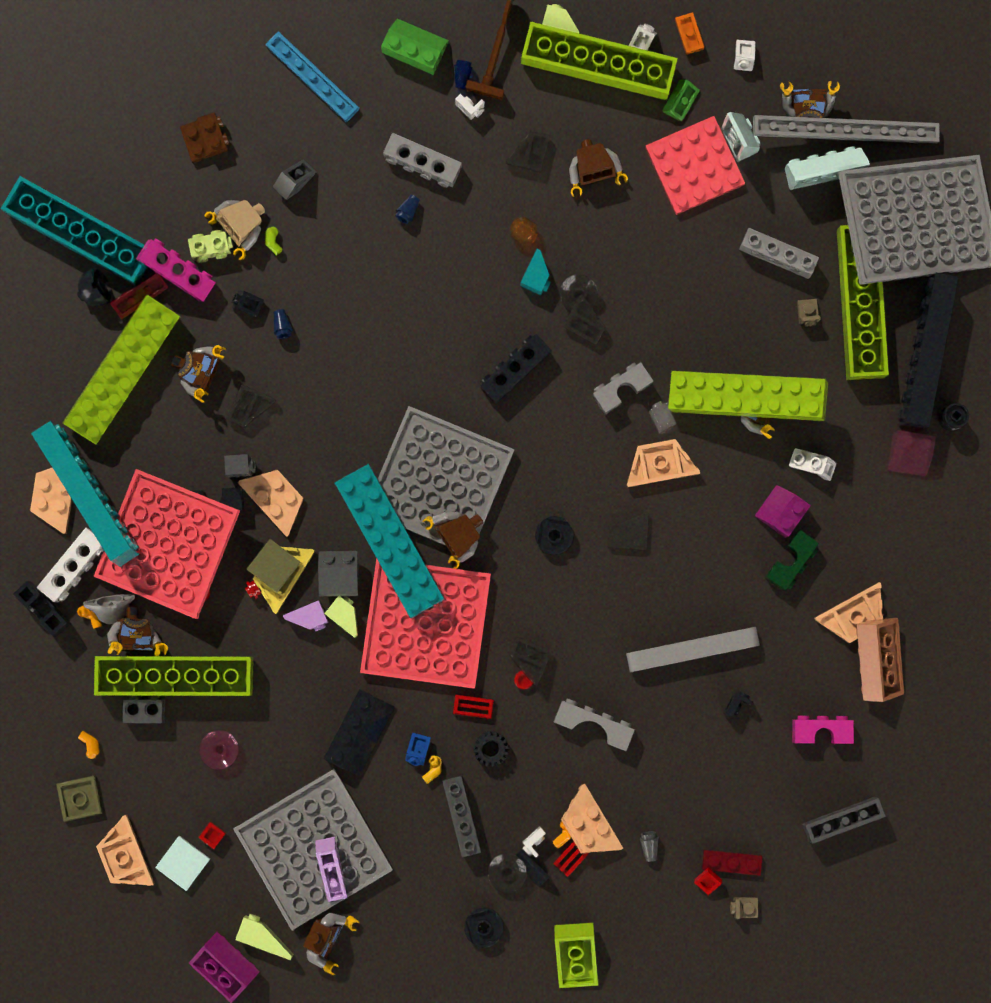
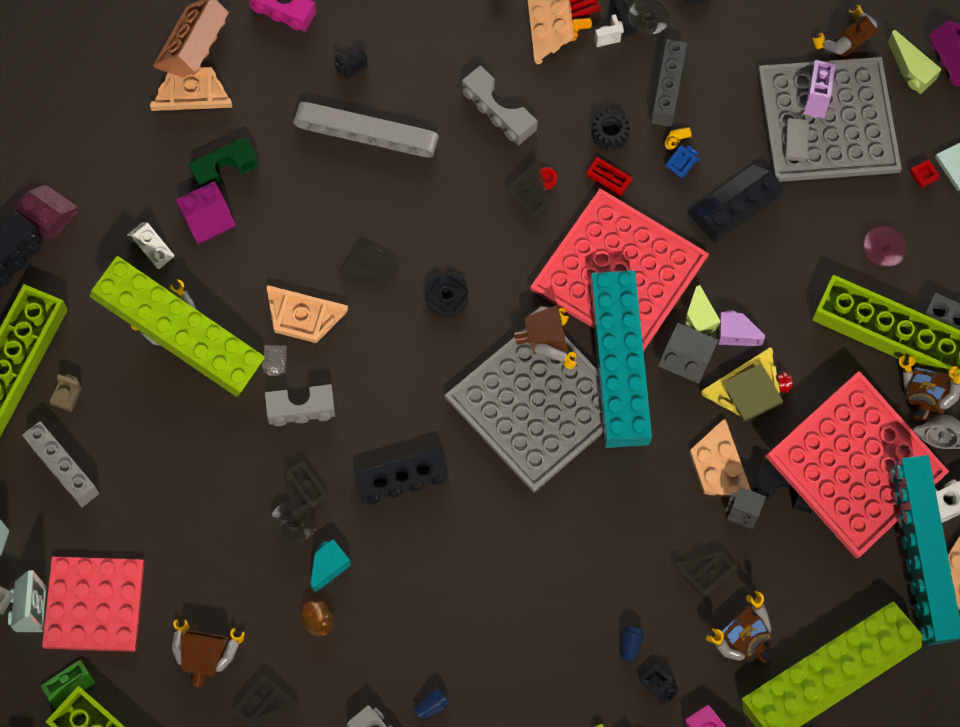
camera: 155 degrees left, 15 degrees down
none -> light grey tile [785,118,809,161]

